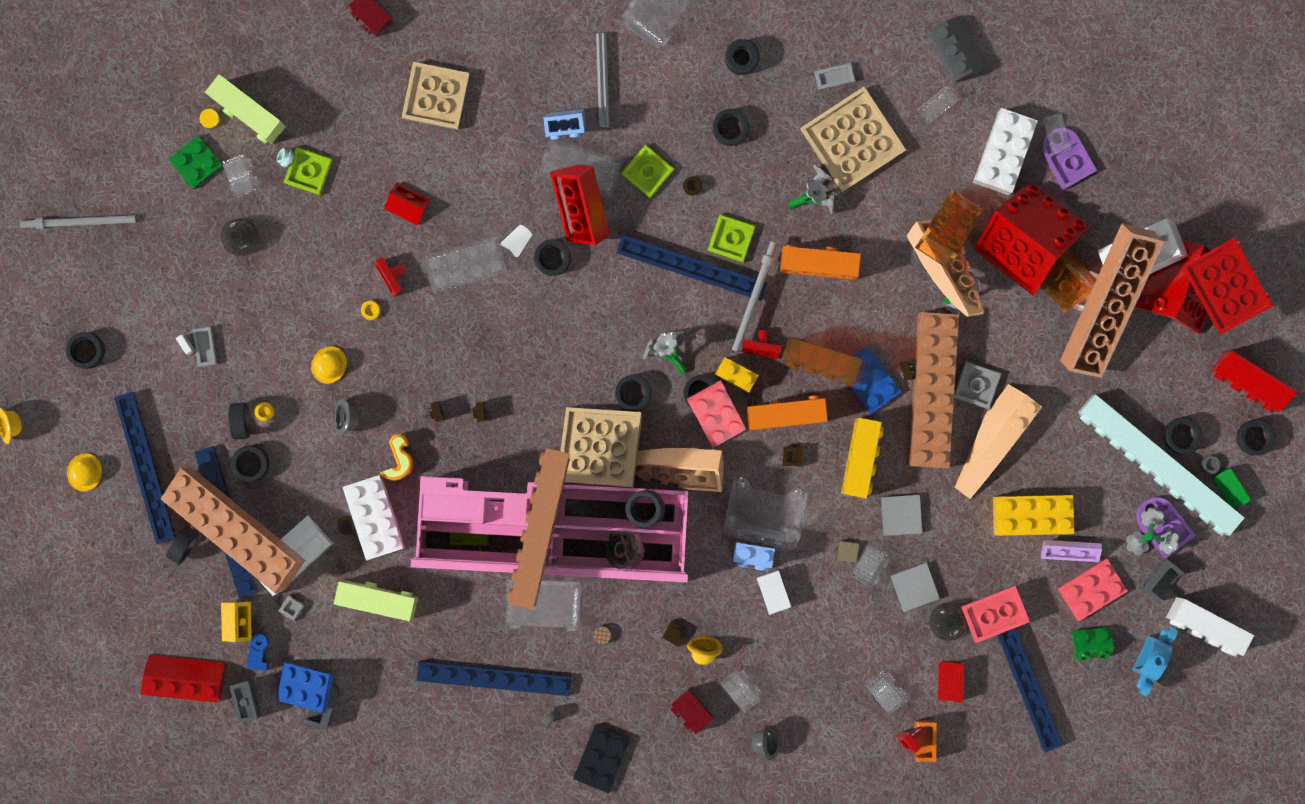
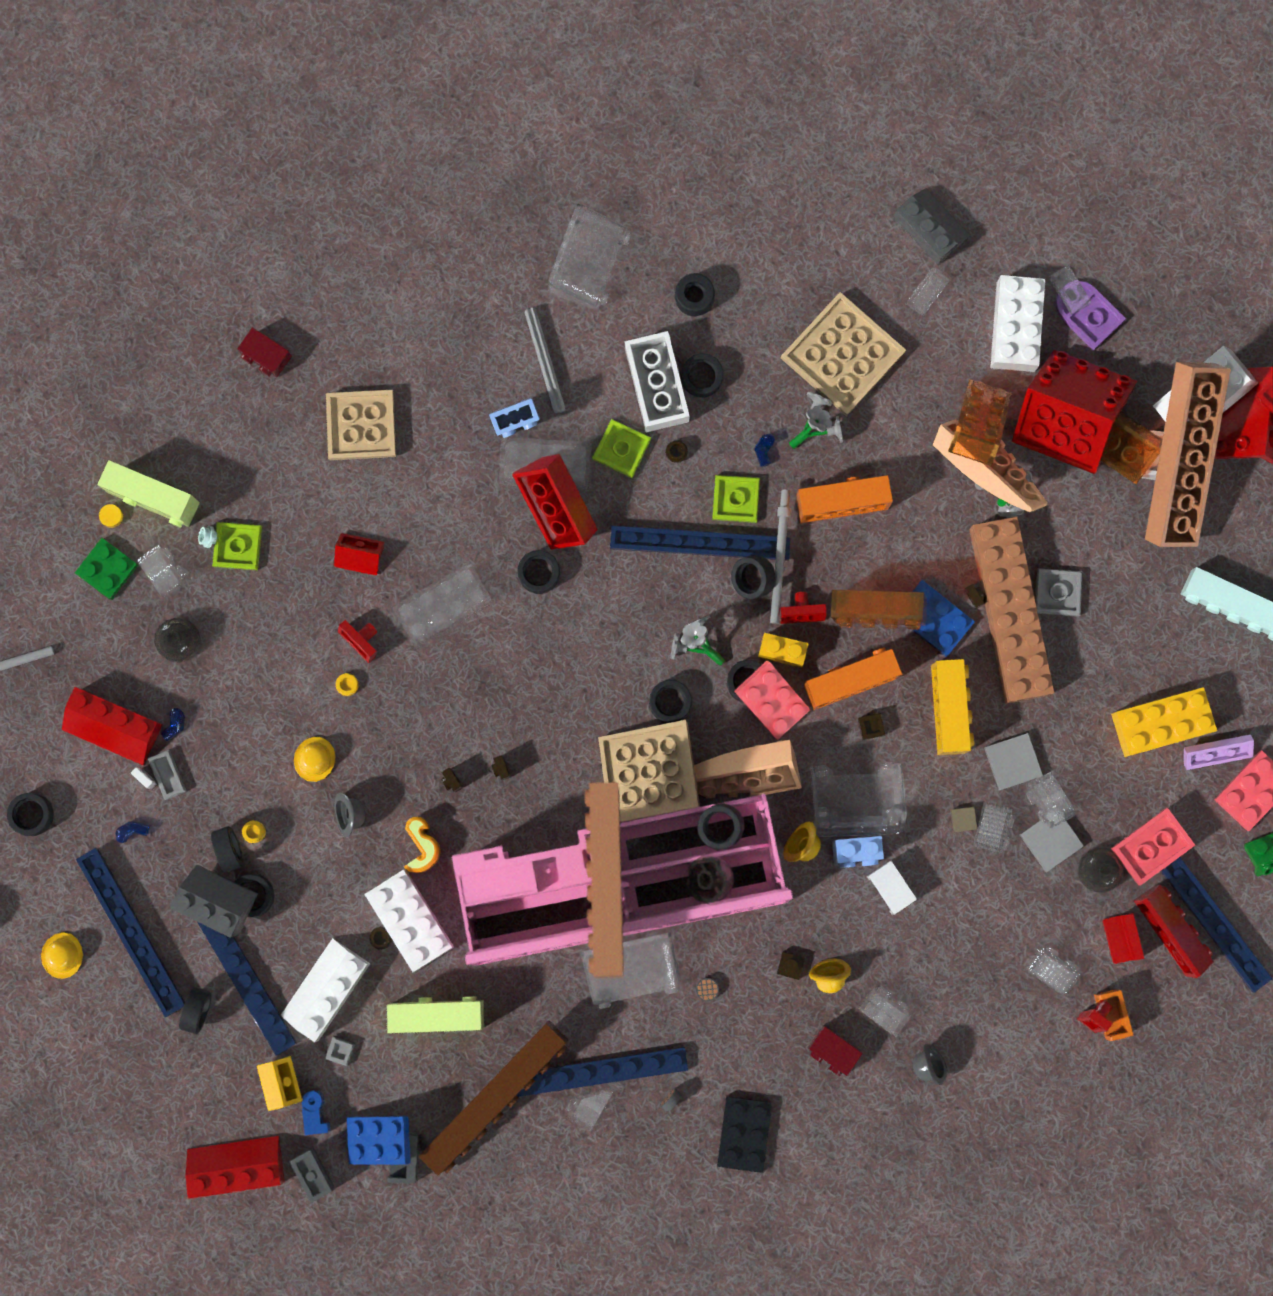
camera: 10 degrees left, 5 degrees down
nougat brick [161,467,306,593] -> none
lime plate [449,532,489,545] -> none
white sticker [501,225,532,257] -> none
light grey tile [814,63,856,91] -> none
light nougat wedge [955,384,1042,499] -> none
none -> red slope [62,687,163,766]
none -> clear blue arm [115,821,150,843]
none -> clear blue arm [160,708,185,741]
none -> dark grey slope [170,865,258,938]
none -> reddish brown brick [418,1020,569,1176]
none -> clear slope [566,1087,614,1131]
none -> white brick [625,331,690,432]
none -> black tyre [731,555,776,599]
none -> clear blue arm [754,434,775,468]
none -> yellow hat [783,821,821,862]
none -> clear brick [1026,772,1075,828]
none -> red slope [1133,885,1214,978]

